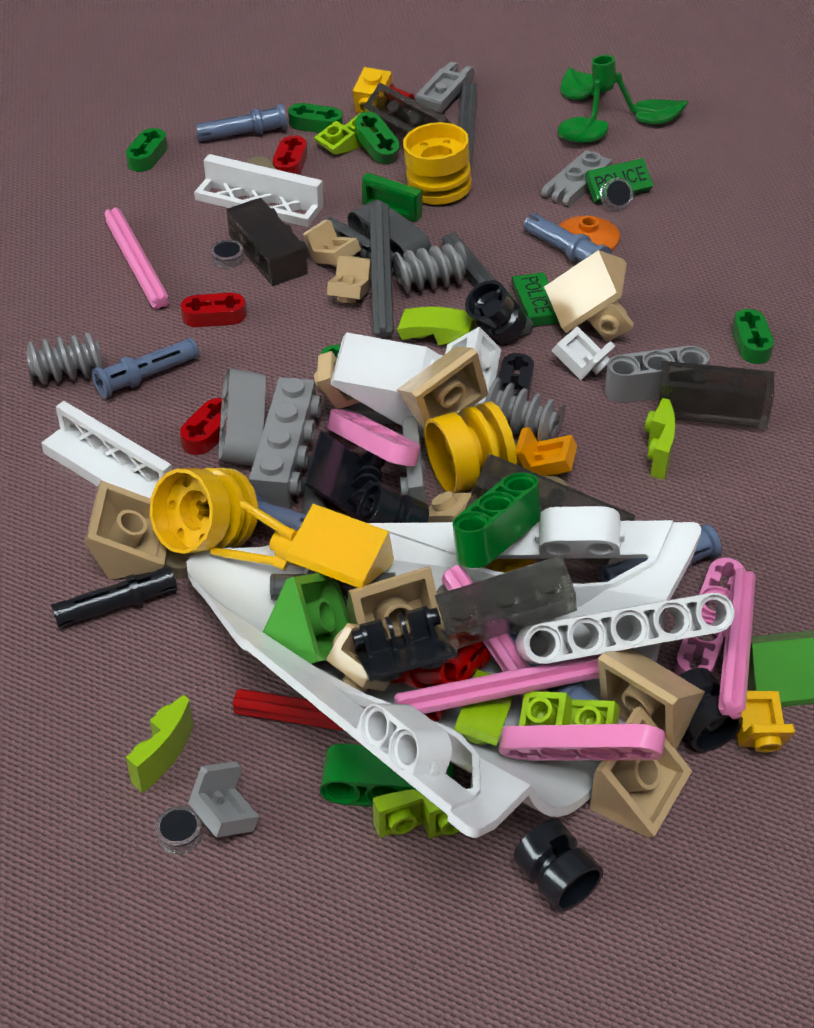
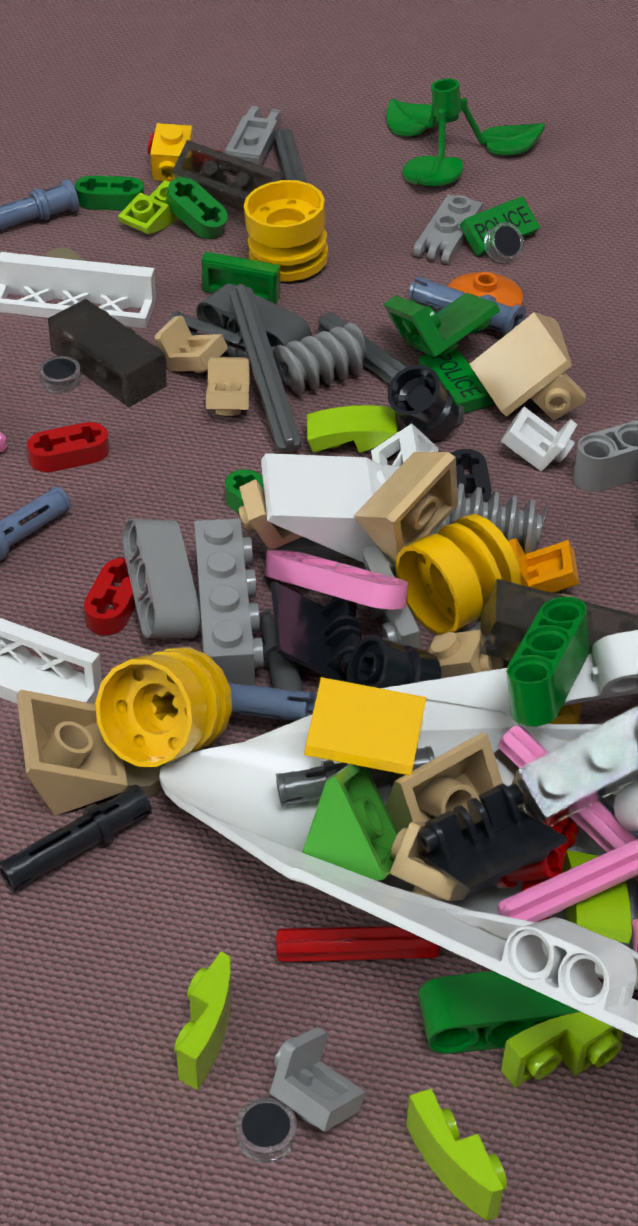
camera: 15 degrees left, 0 degrees up
yellow plant [210,500,300,571] -> none
red beam [273,135,307,175] -> none
none -> green bracket [383,293,500,357]
none -> lime slope [406,1088,507,1221]

